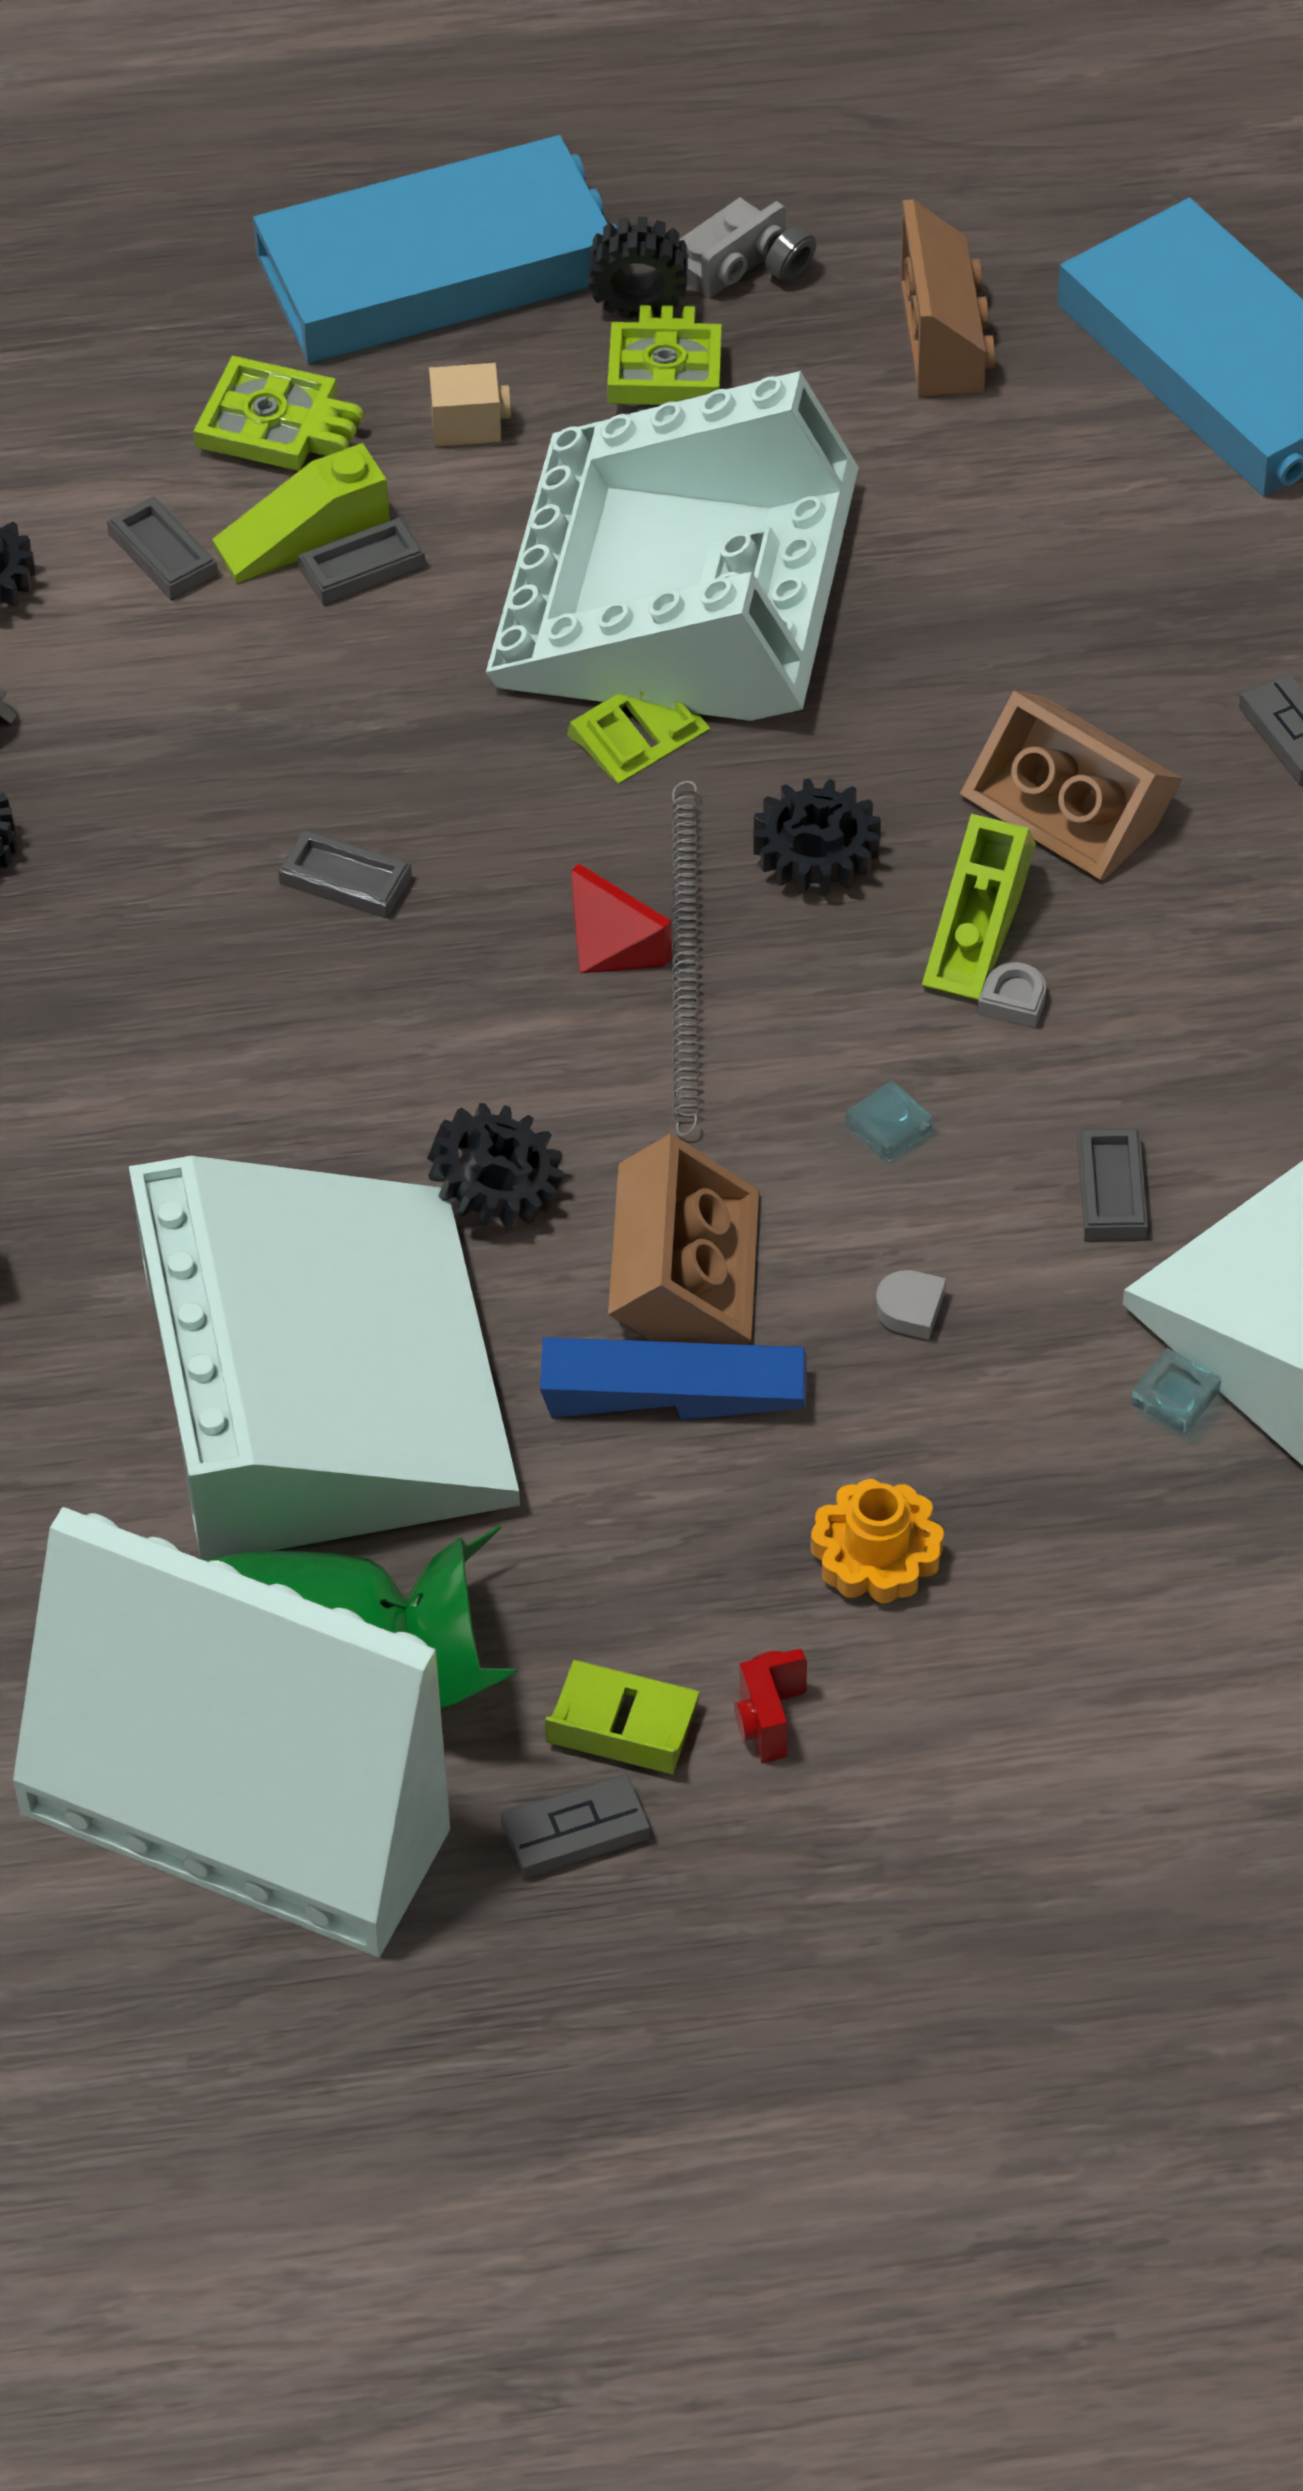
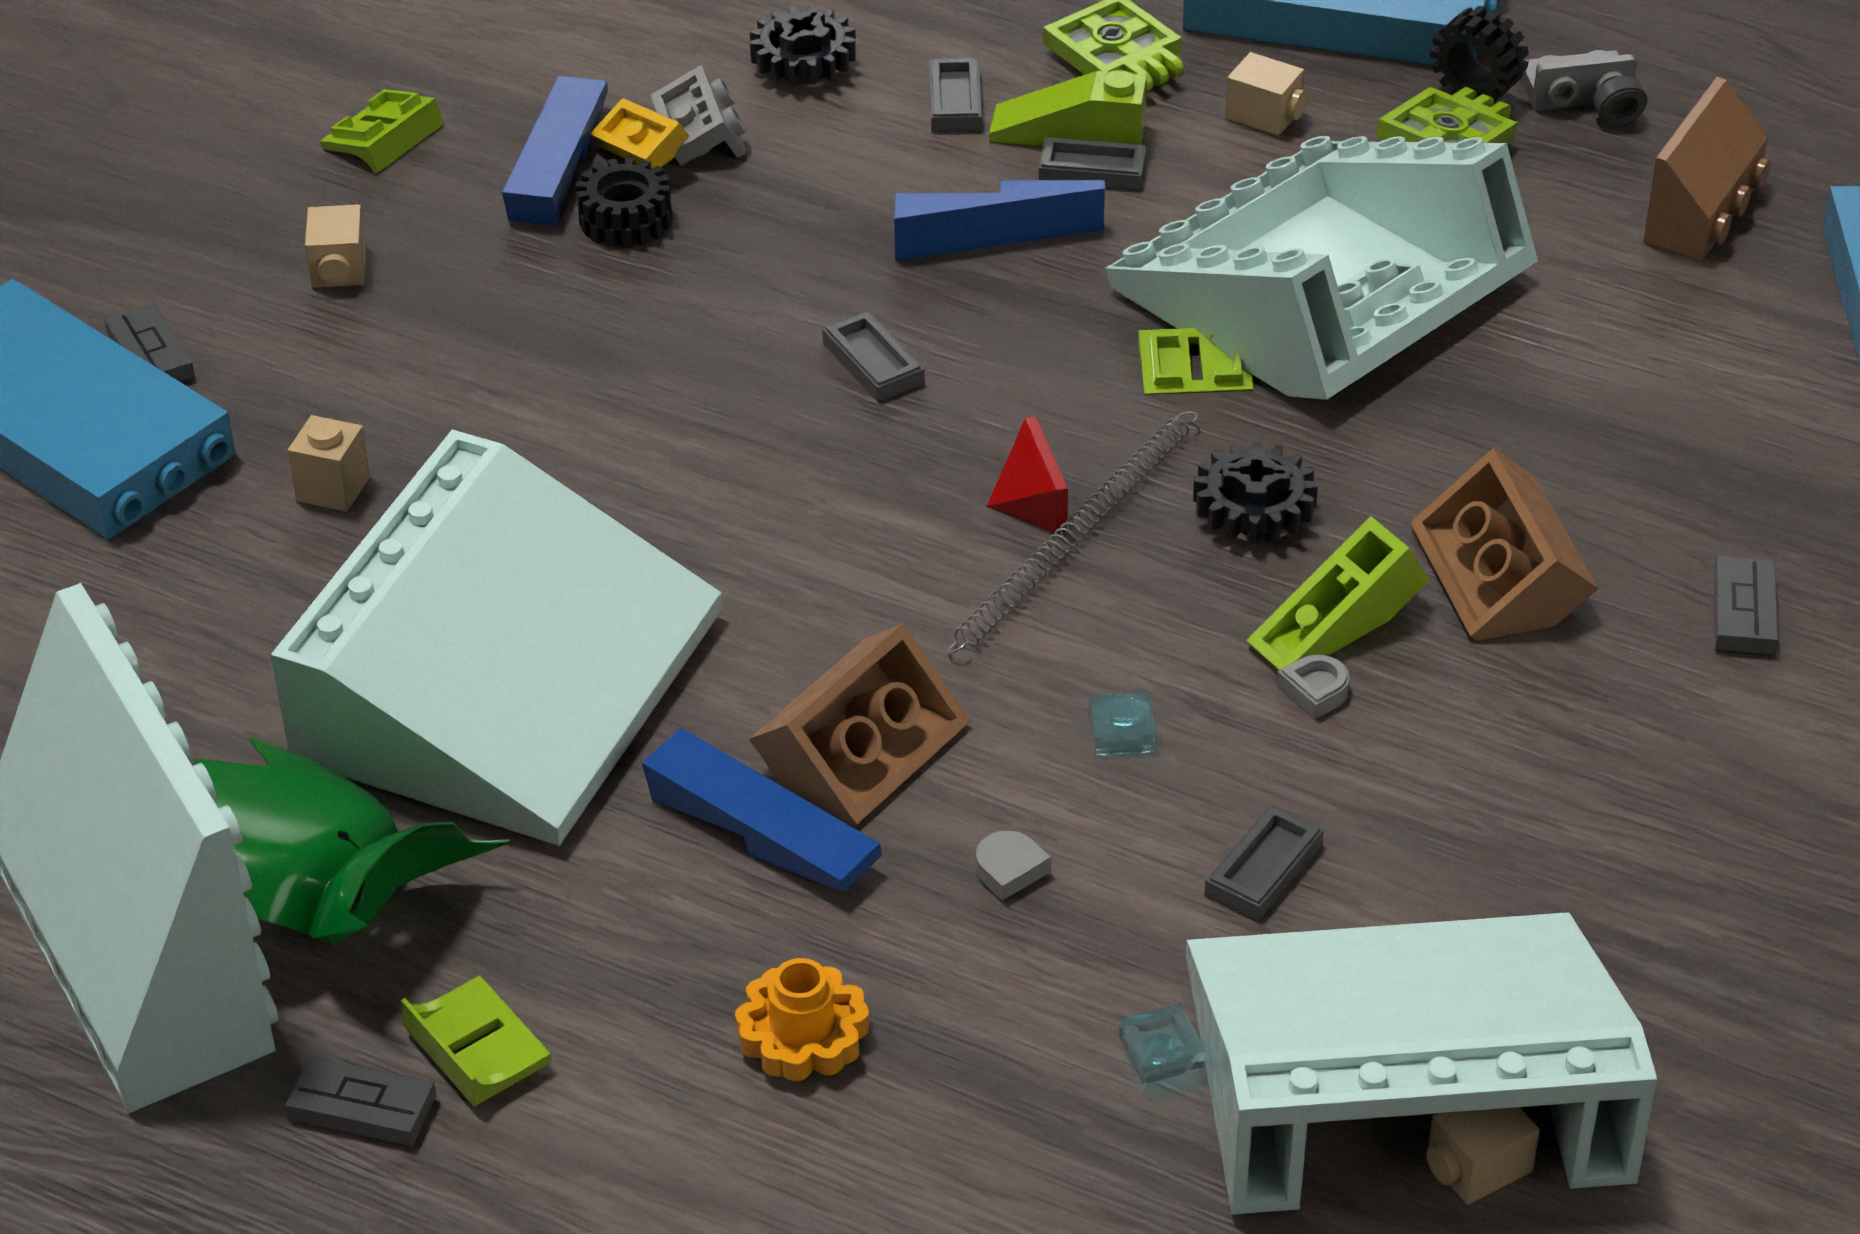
camera: 35 degrees right, 10 degrees down
black gear [427,1103,564,1229] -> none
red bracket [734,1649,807,1763] -> none
none -> blue slope [894,180,1105,261]

